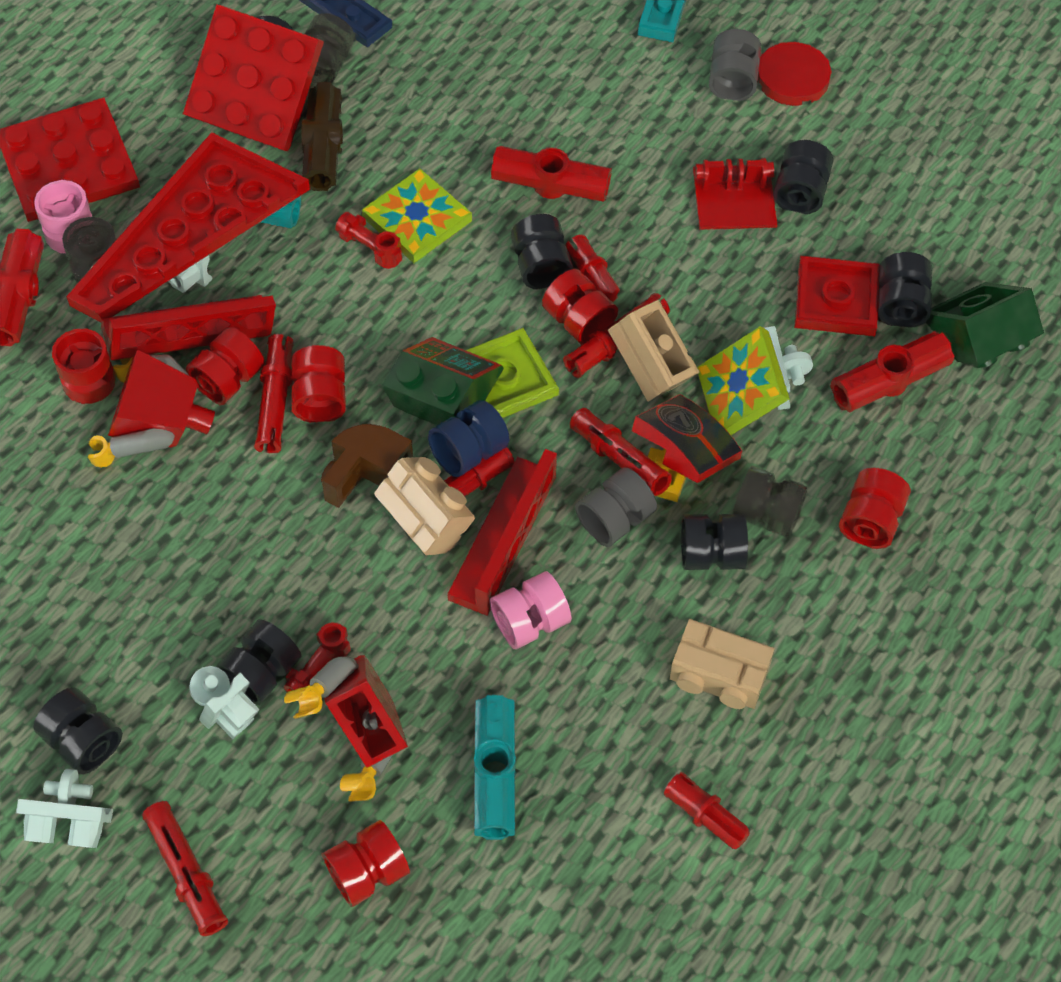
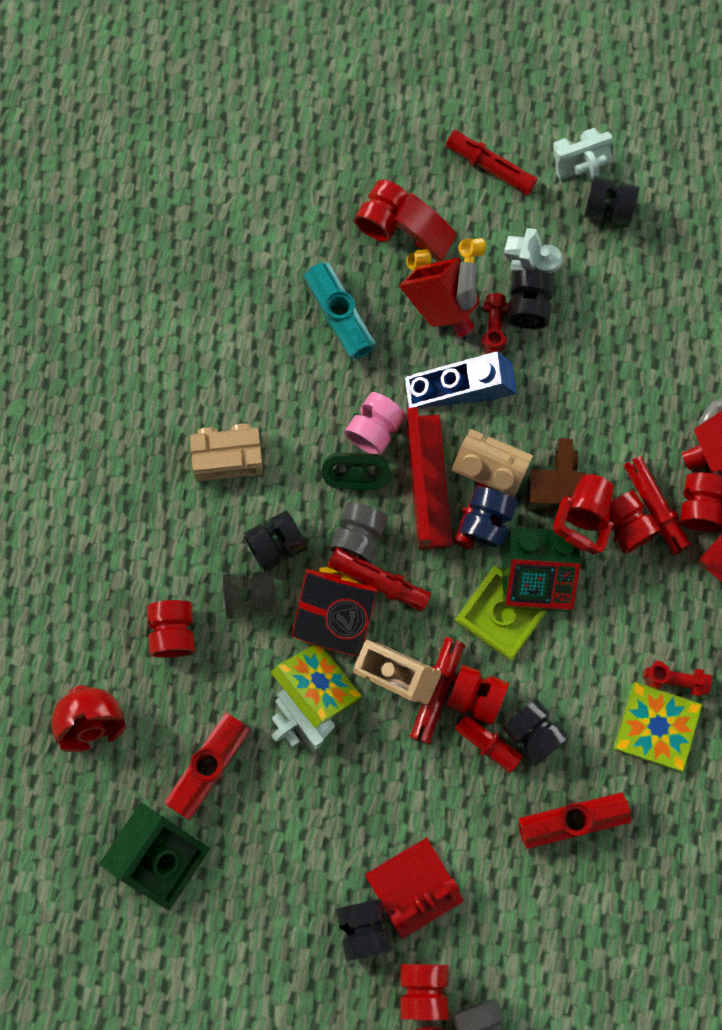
camera: 150 degrees right, 15 degrees up
red axle [664,772,750,849] -> none
red plate [794,255,880,337] -> none
black wheel [878,252,932,328] -> none
none -> red cylinder [51,685,126,752]
none -> dark green plate [322,452,390,490]
none -> red slope [392,193,457,261]
none -> red wheel [400,964,449,1020]
none -> blue slope [405,351,517,408]
none -> red piece [553,474,614,555]

